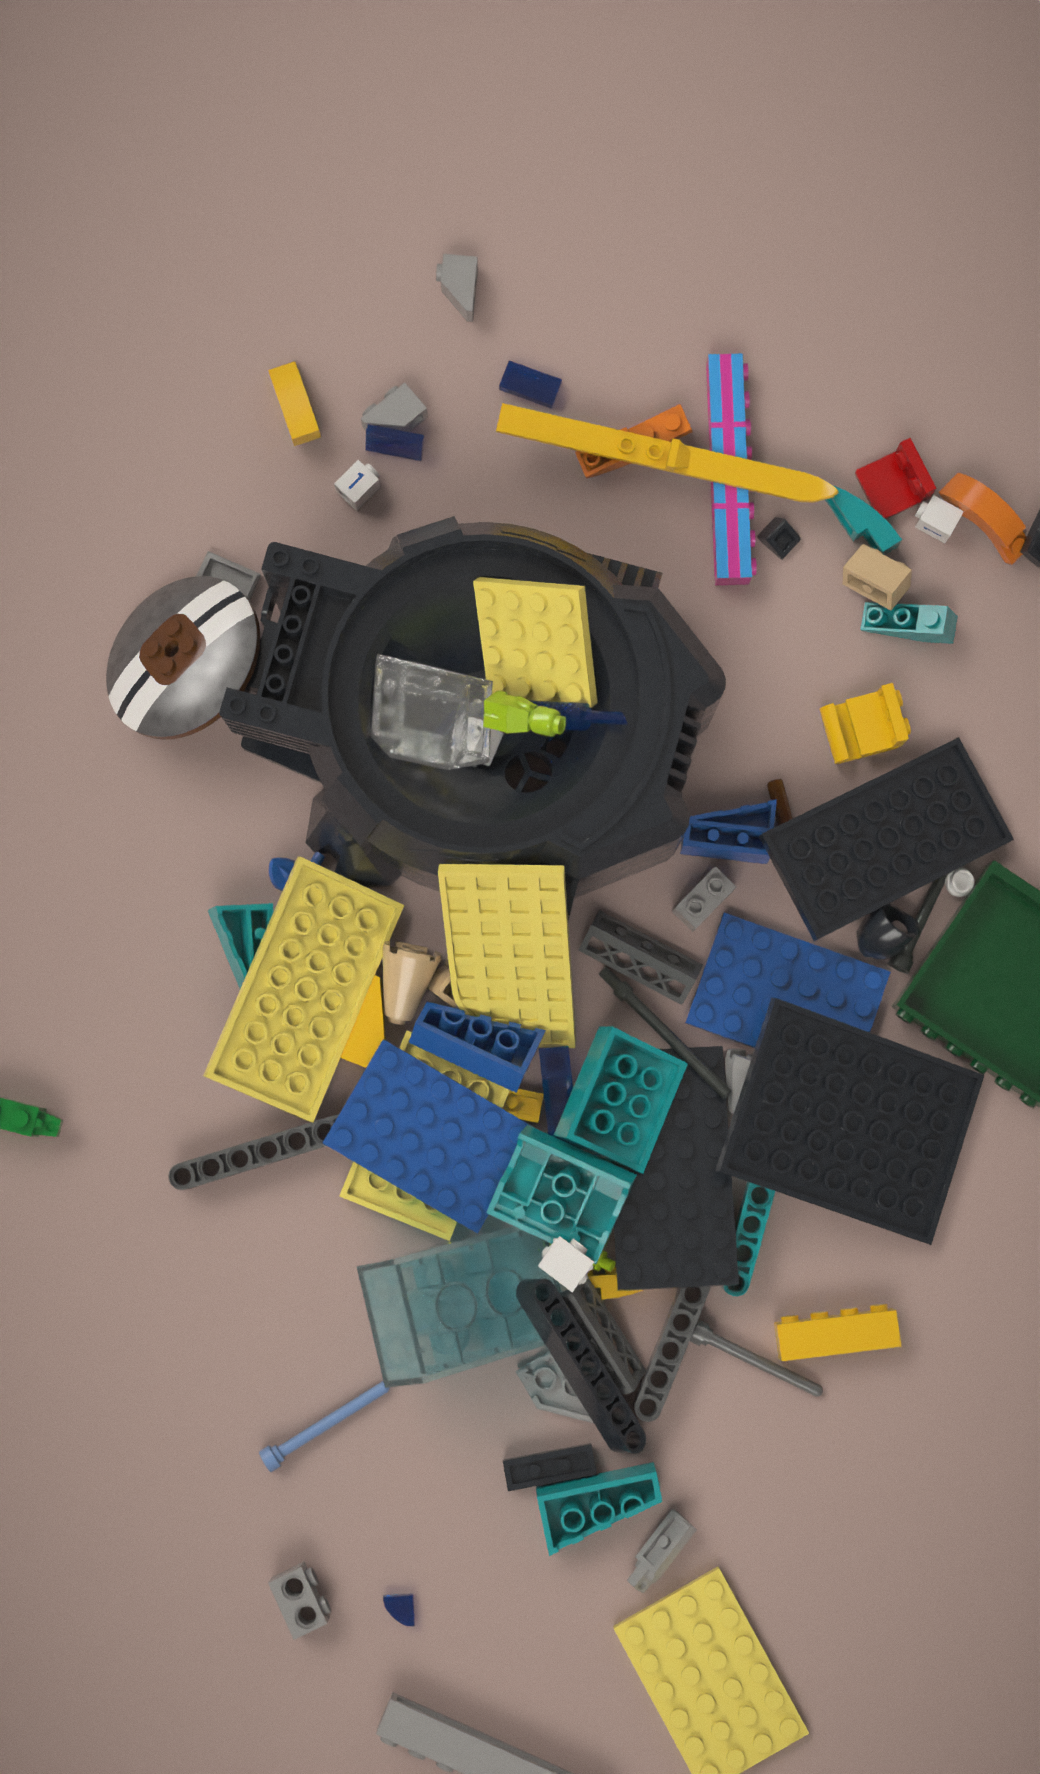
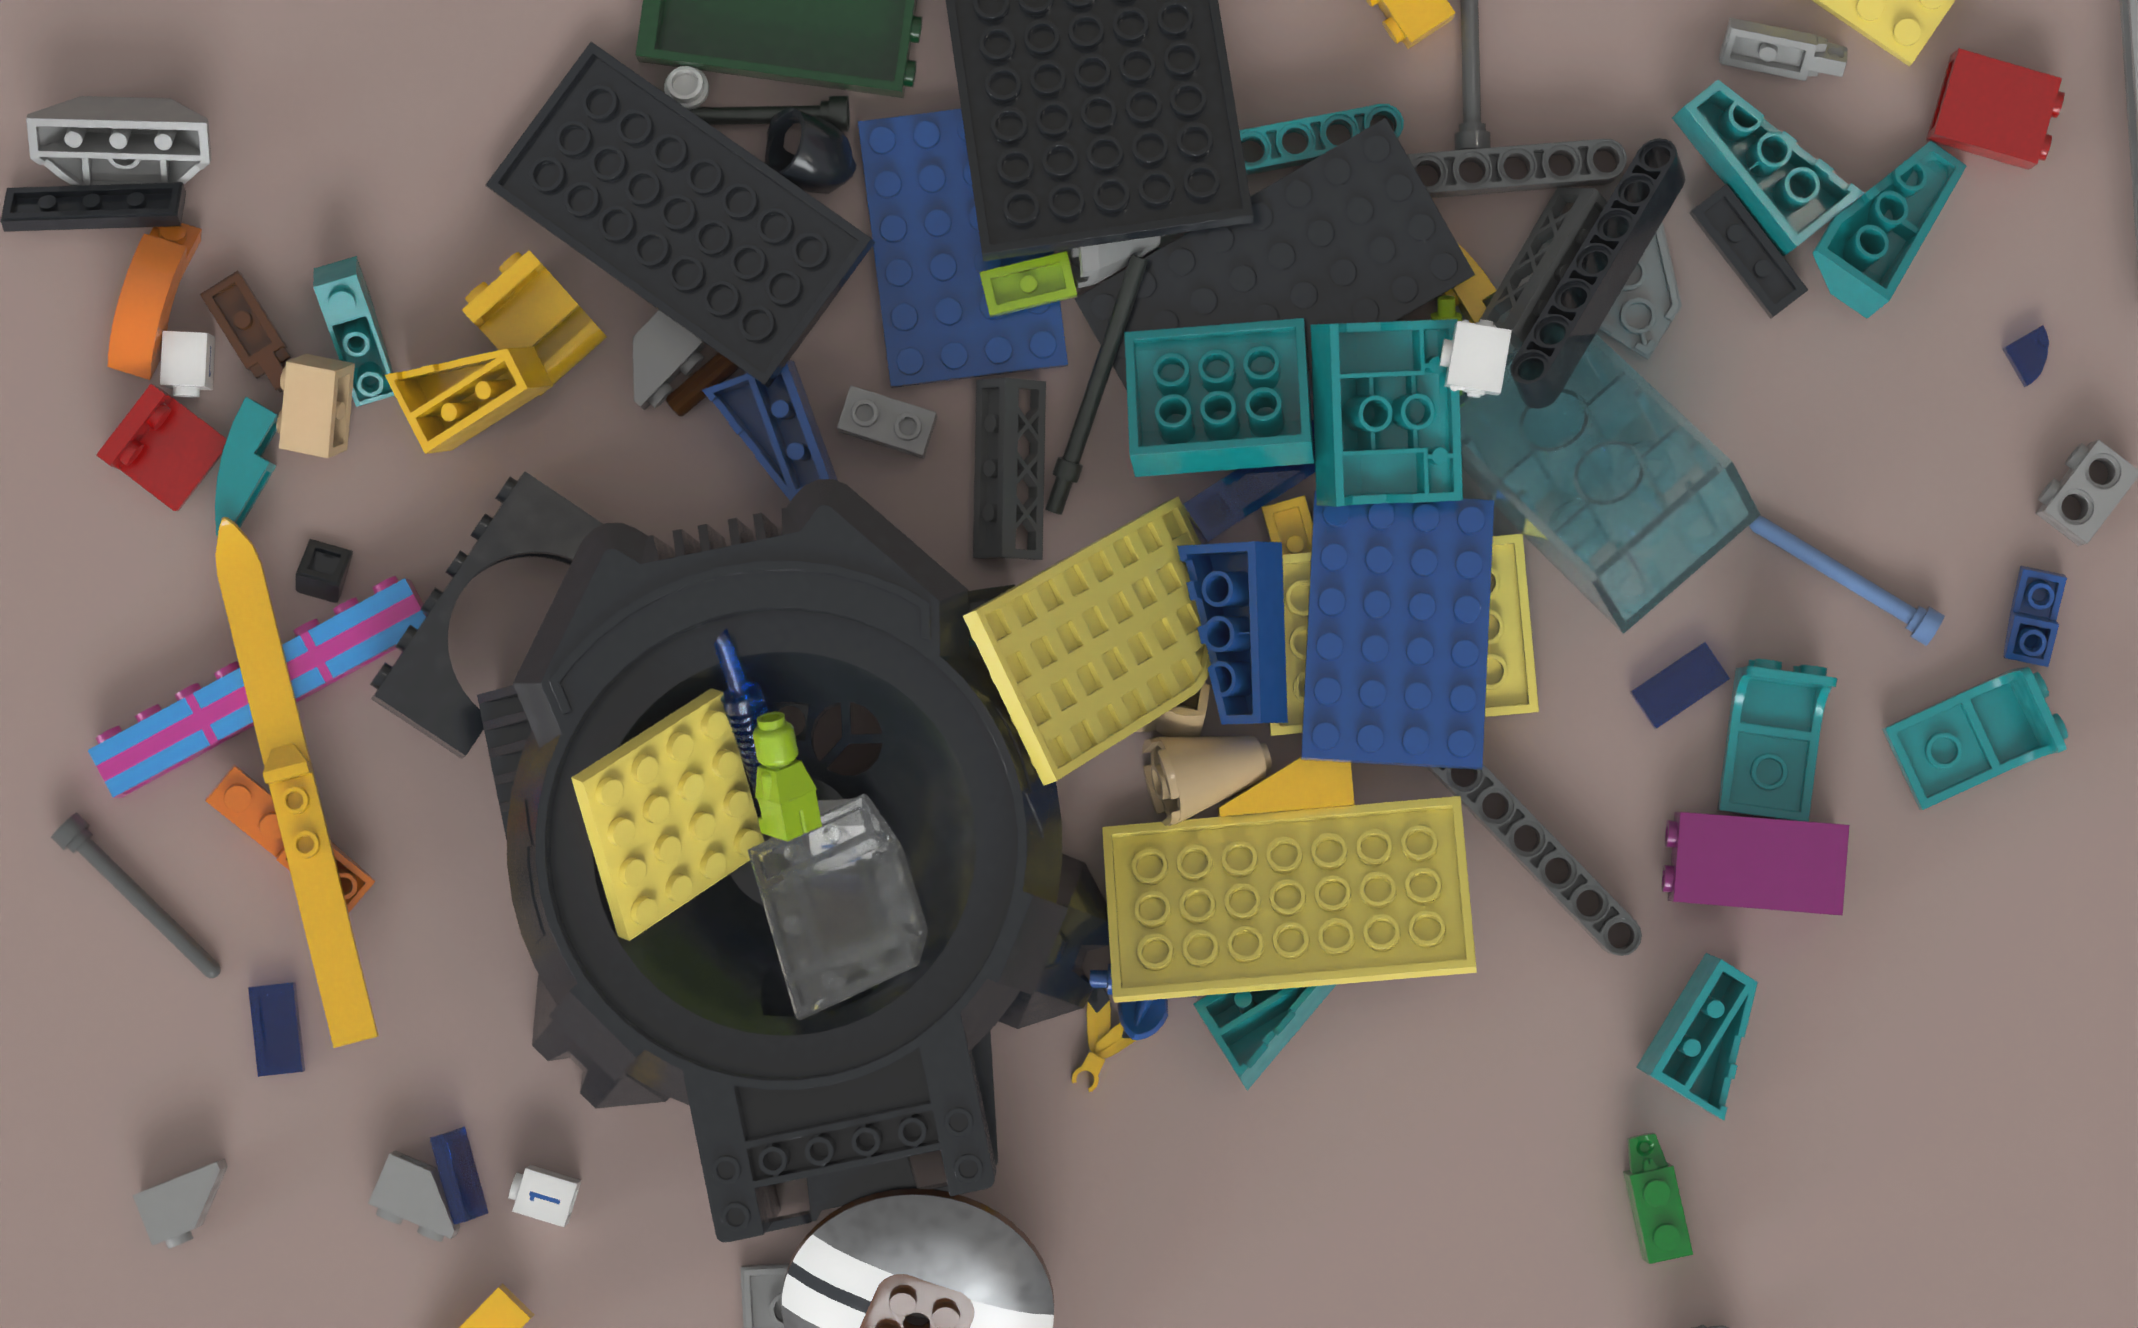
camera: 120 degrees left, 5 degrees up
none -> dark grey piece [51,812,221,978]
none -> reddish brown hinge [200,270,291,393]
none -> black arch [370,472,603,759]
none -> yellow wedge [385,347,553,454]
none -> light grey slope [633,310,706,410]
none -> lime plate [979,251,1077,318]
none -> yellow piece [1071,988,1136,1092]
none -> clear blue tile [1630,642,1730,729]
none -> teal wedge [1636,953,1758,1121]
none -> magenta slope [1662,812,1850,916]
none -> teal bracket [1717,659,1837,822]
none -> teal wedge [1812,141,1967,319]
none -> teal bracket [1882,667,2068,810]
none -> red brick [1926,48,2065,170]
none -> blue slope [2003,566,2067,667]

